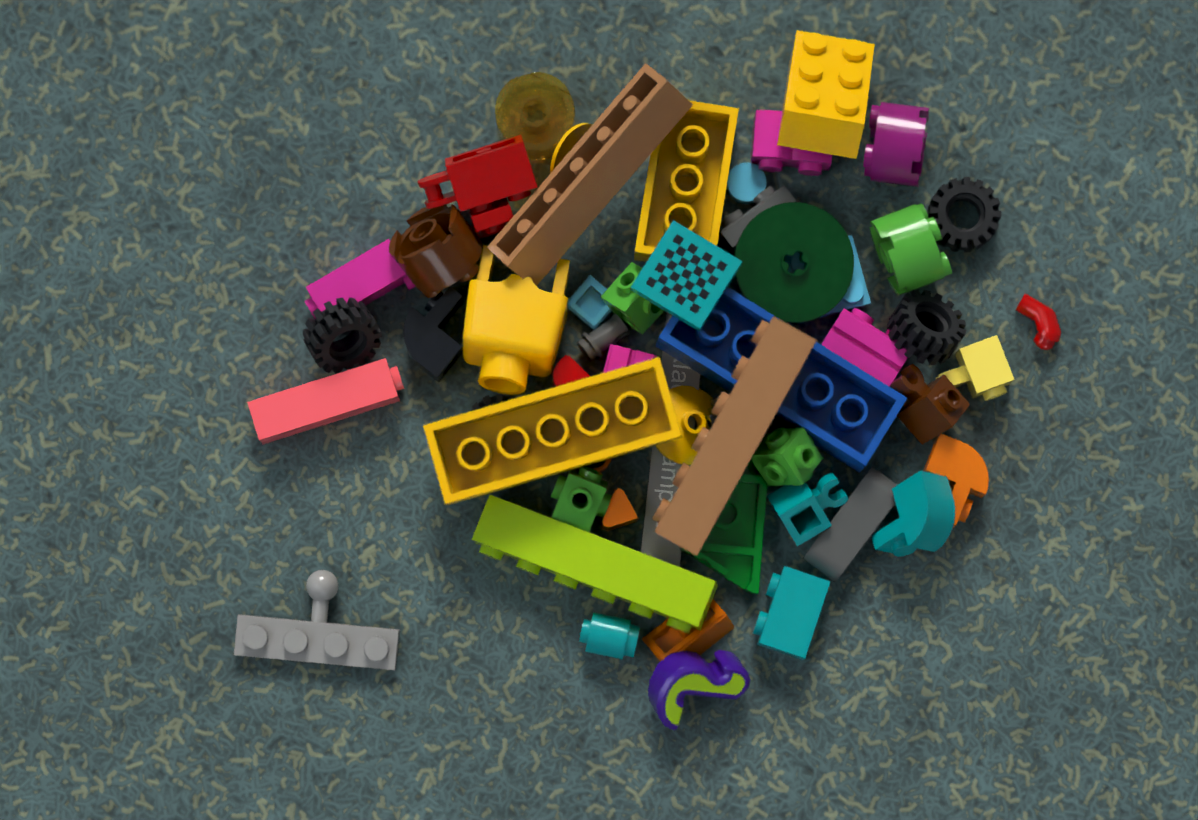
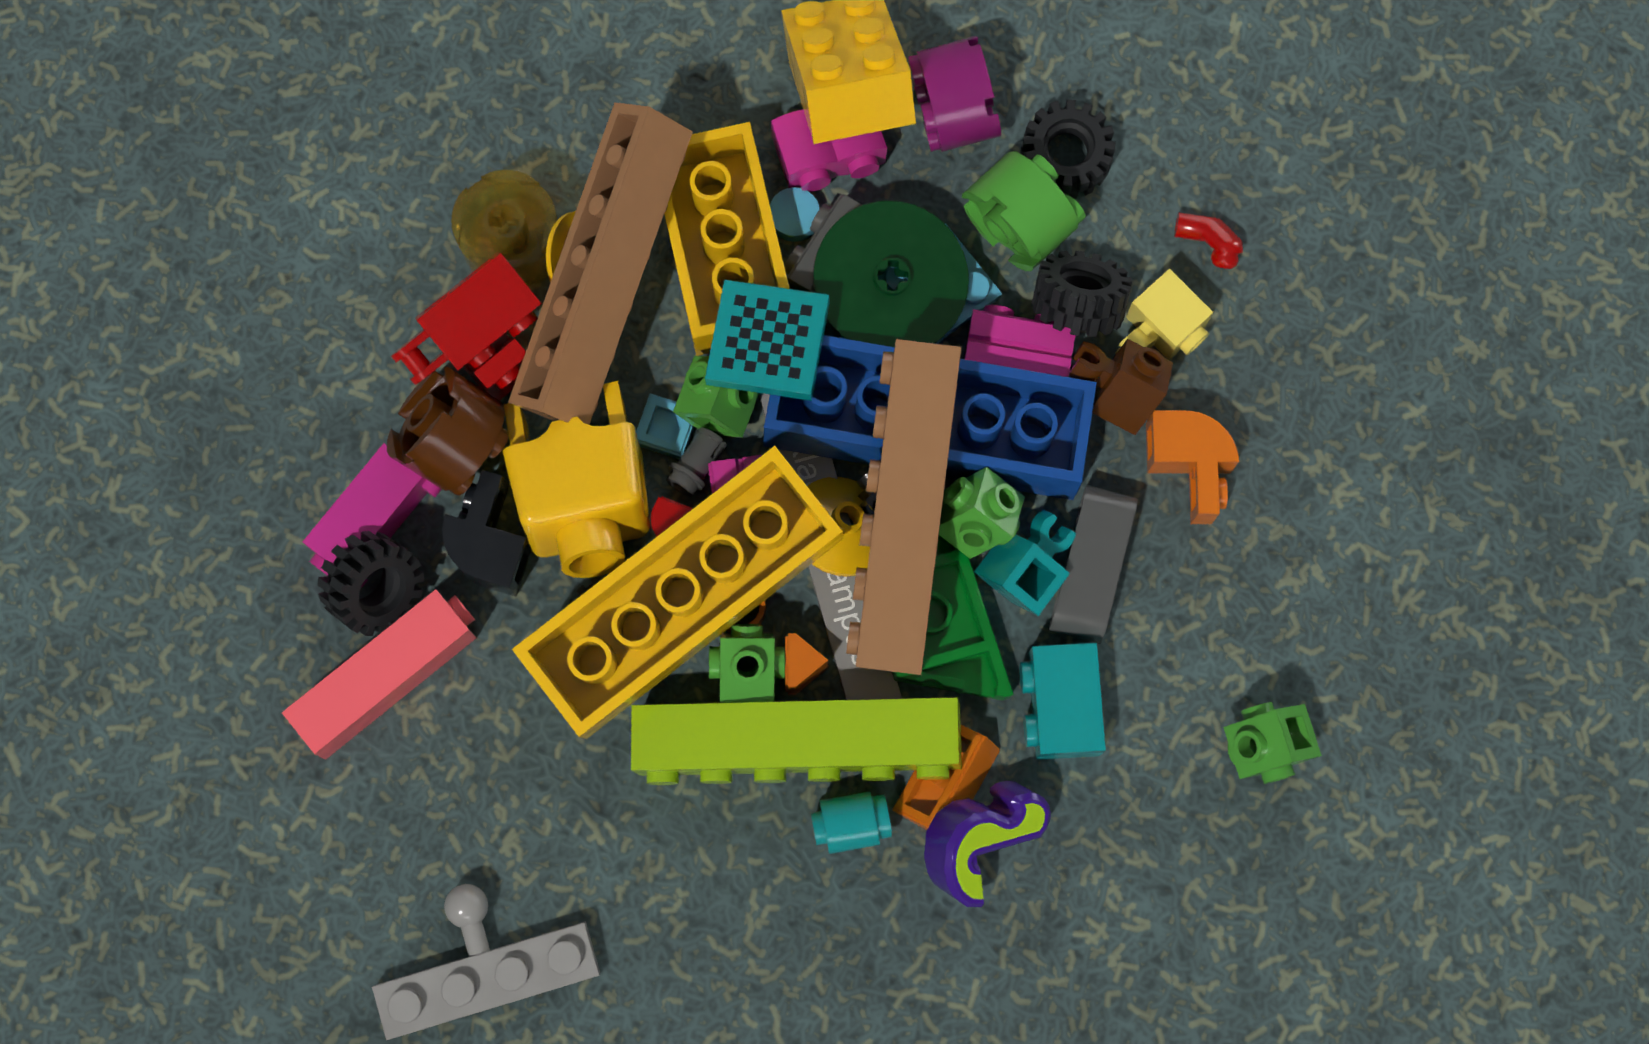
camera: 20 degrees left, 5 degrees down
teal brick [871,470,955,556] -> none
none -> bright green brick [1223,702,1322,784]

